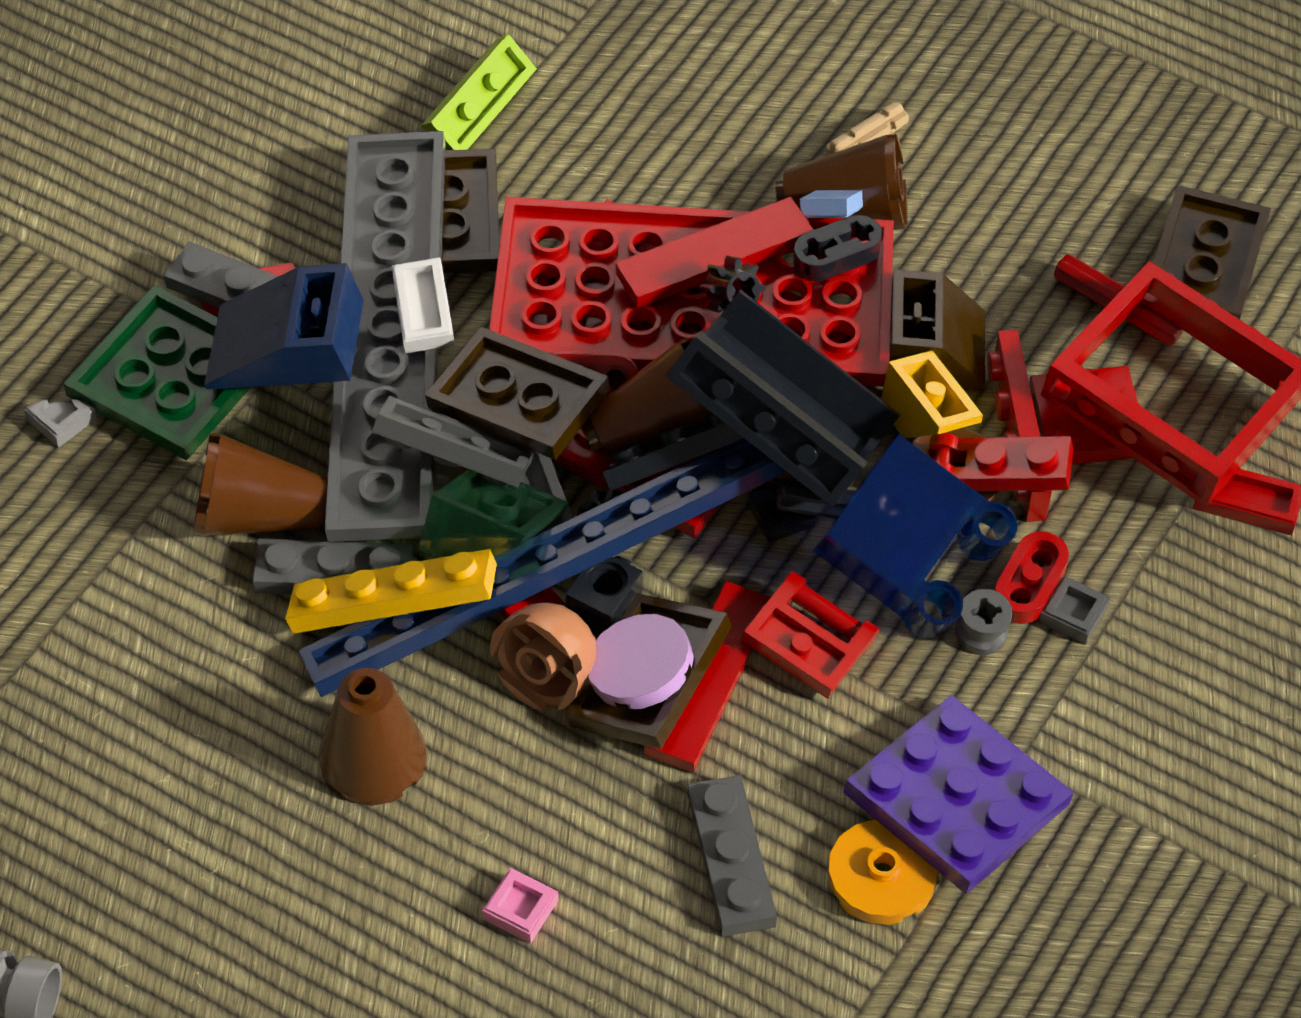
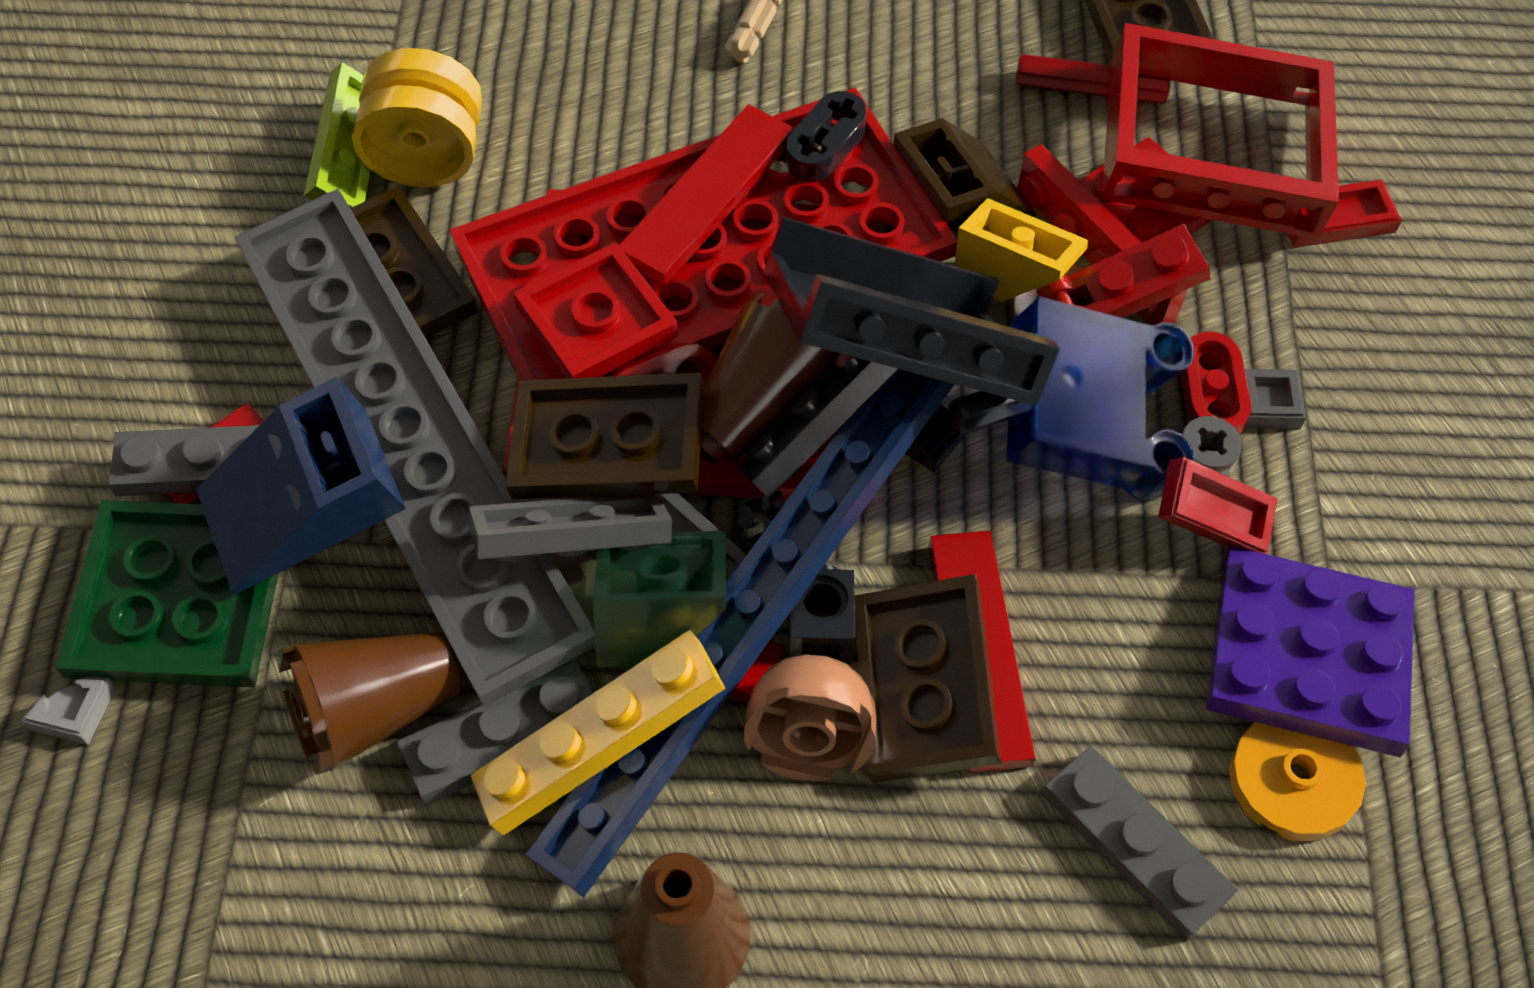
camera: 30 degrees left, 5 degrees up
white tile [391,257,455,353] -> none
lavender tile [588,614,694,709] -> none
black gear [699,255,766,313] -> none
red plate [741,571,880,699] -> none
reddish brown cone [775,134,908,230] -> none
light blue tile [800,190,863,218] -> none
none -> yellow wheel [351,48,482,188]
none -> red plate [513,242,678,378]
none -> red tile [1158,457,1278,554]

